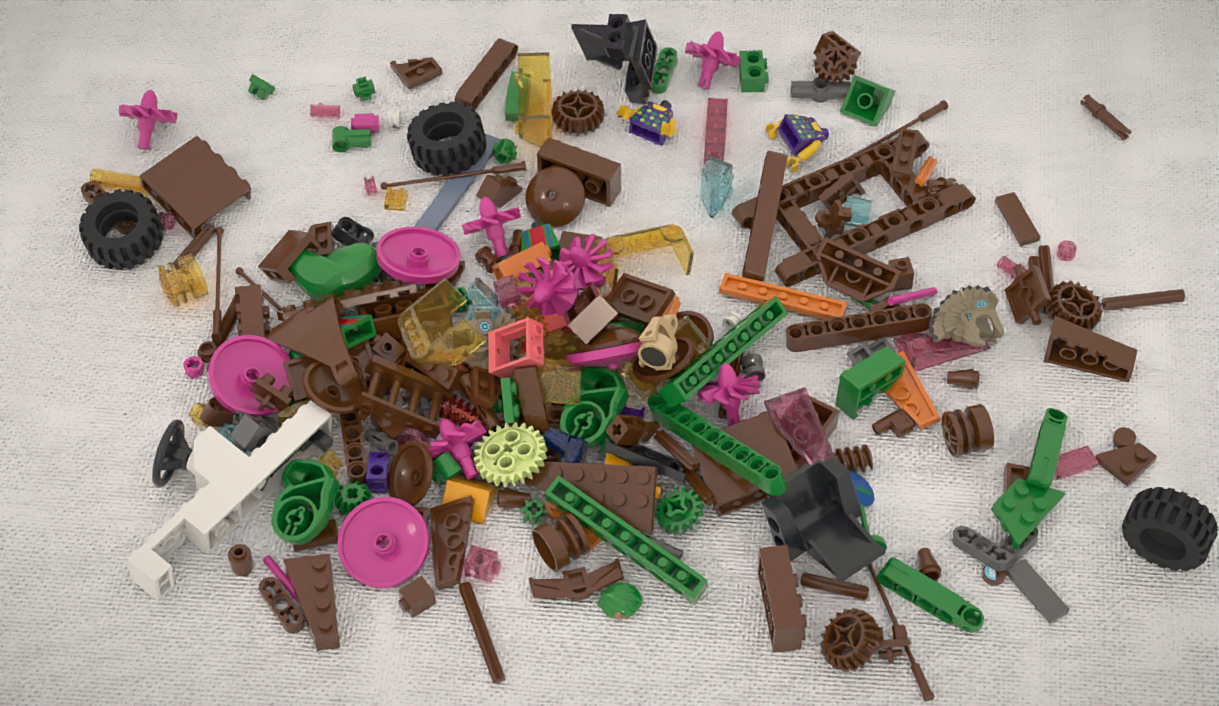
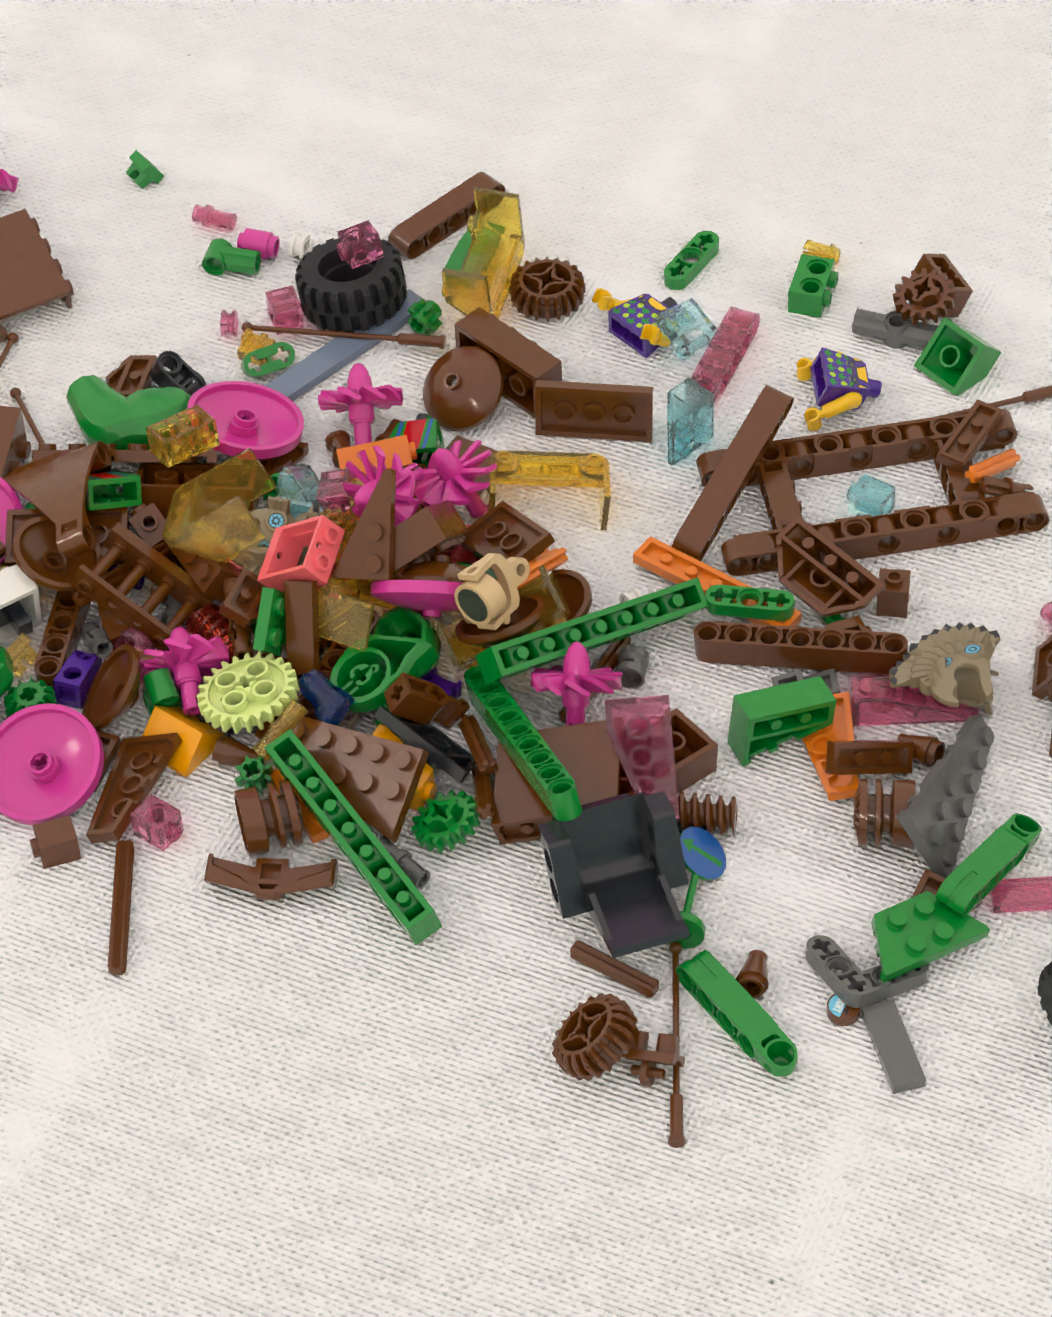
camera: 20 degrees right, 5 degrees down
reddish brown panel [258,230,321,284] -> none
green gear [352,76,376,101] -> none
reddish brown wing [390,57,443,90] -> none
reddish brown slope [476,174,523,208] -> none
black piece [571,14,658,104] -> none
green hair [597,582,643,620] -> none
dark pink piece [685,31,741,89] -> none
reddish brown brick [757,545,807,653] -> none
reddish brown hips [815,200,852,239] -> none
reddish brown wing [818,171,866,210] -> none
reddish brown piece [872,409,916,438] -> none
dark pink bar [887,287,937,306] -> none
none -> clear yellow brick [146,405,220,468]
none -> green beam [241,342,295,378]
none -> clear yellow pin [253,699,309,761]
none -> clear pink brick [265,285,304,335]
none -> reddish brown wing [332,469,396,580]
none -> clear pink brick [336,220,384,269]
none -> reddish brown plate [535,380,654,442]
none -> clear light blue plate [654,298,721,360]
none -> green beam [705,585,795,621]
none -> clear yellow pin [803,239,841,265]
none -> reddish brown plate [825,740,914,775]
none -> dark grey wing [896,715,994,878]

